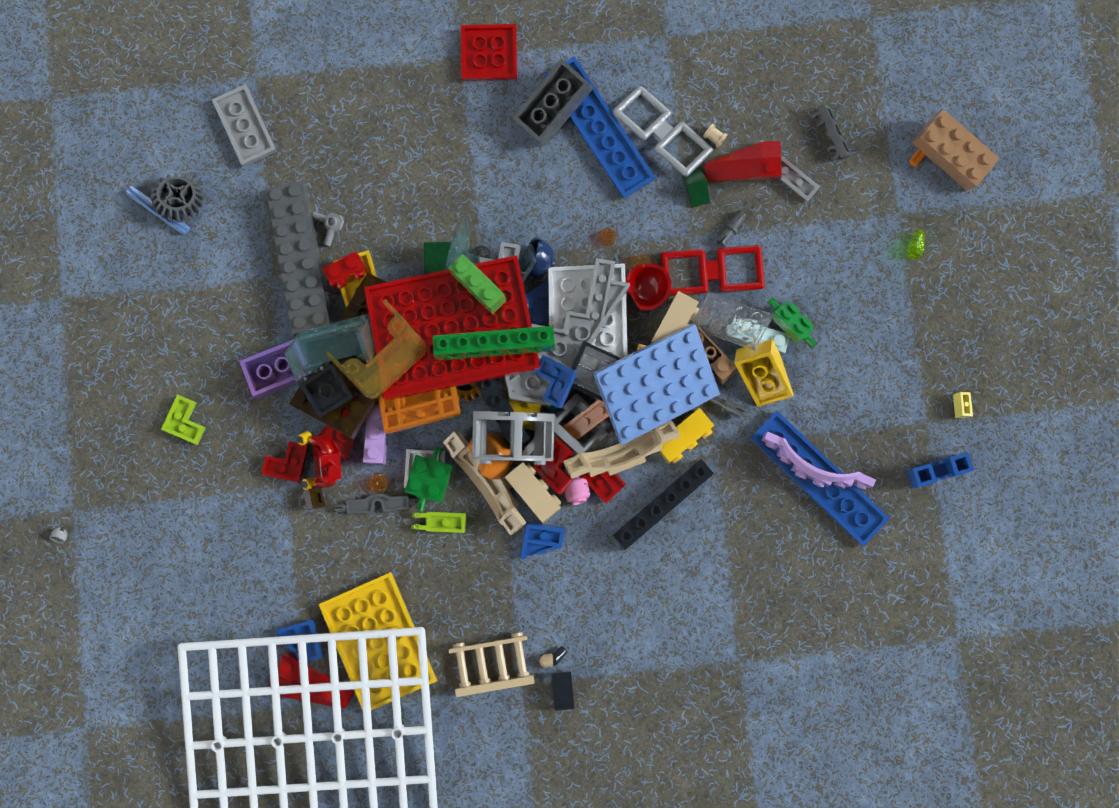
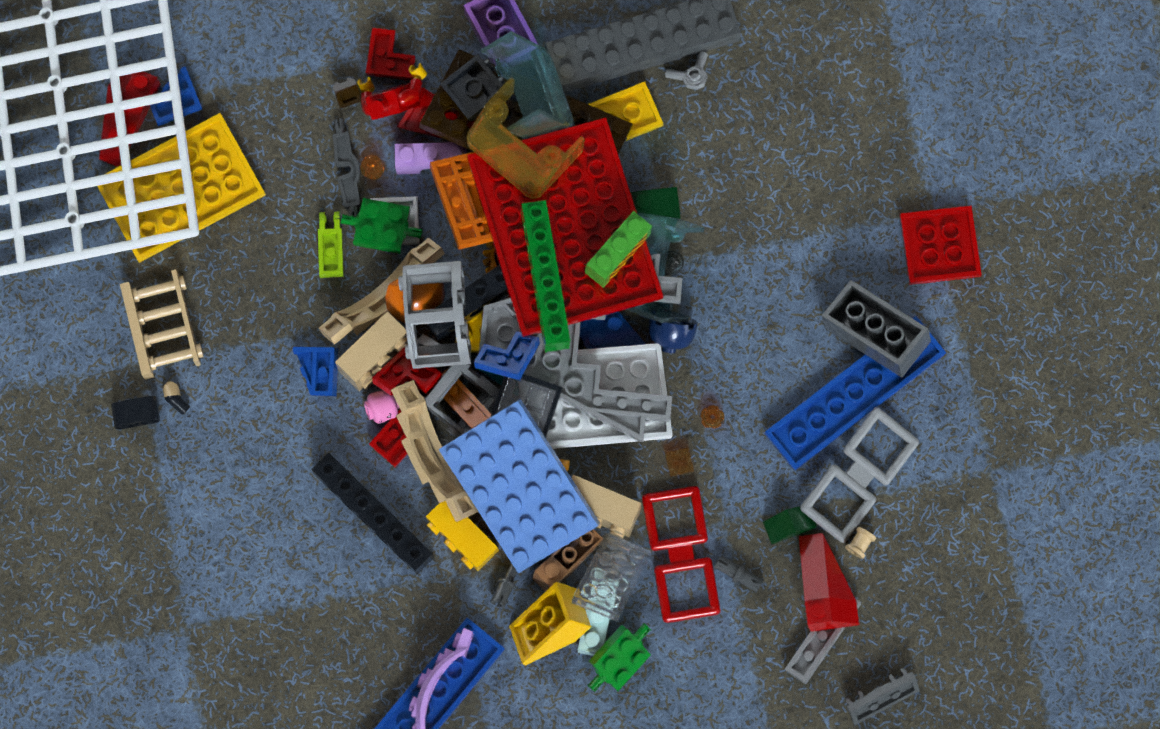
camera: 85 degrees right, 5 degrees down
red brick [322,251,368,290] -> none
red cylinder [626,263,672,311] -> none

